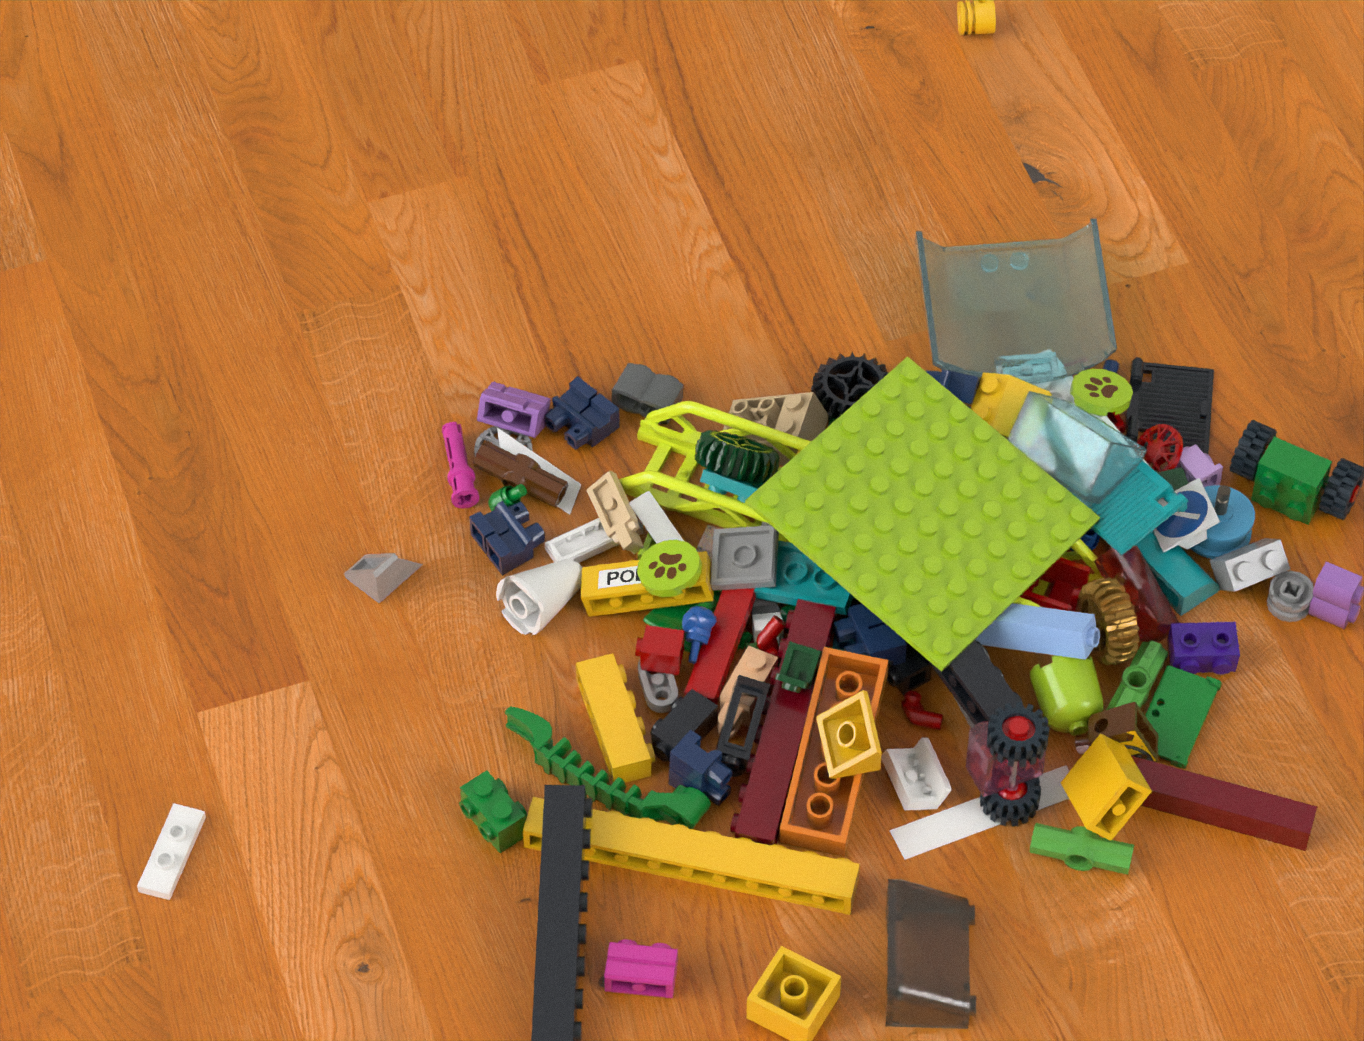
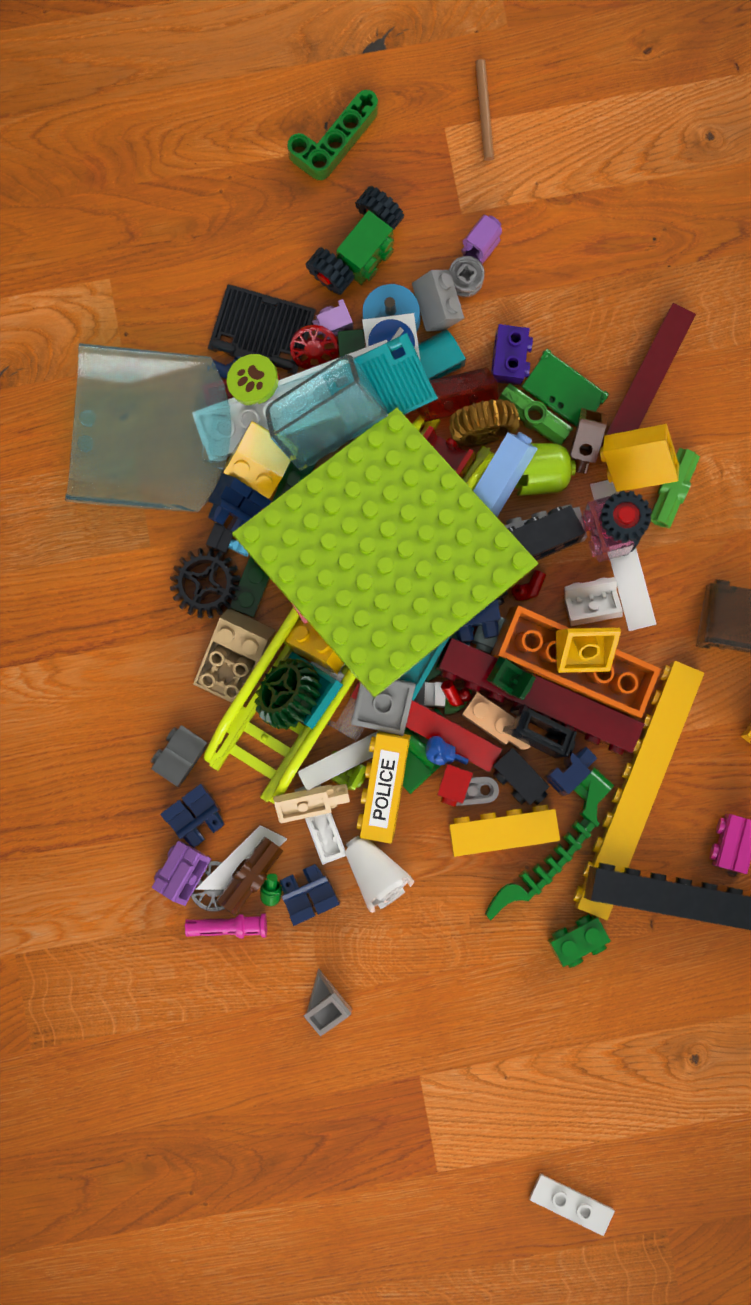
camera: 80 degrees left, 30 degrees up
lime tile [637,539,702,597] -> none

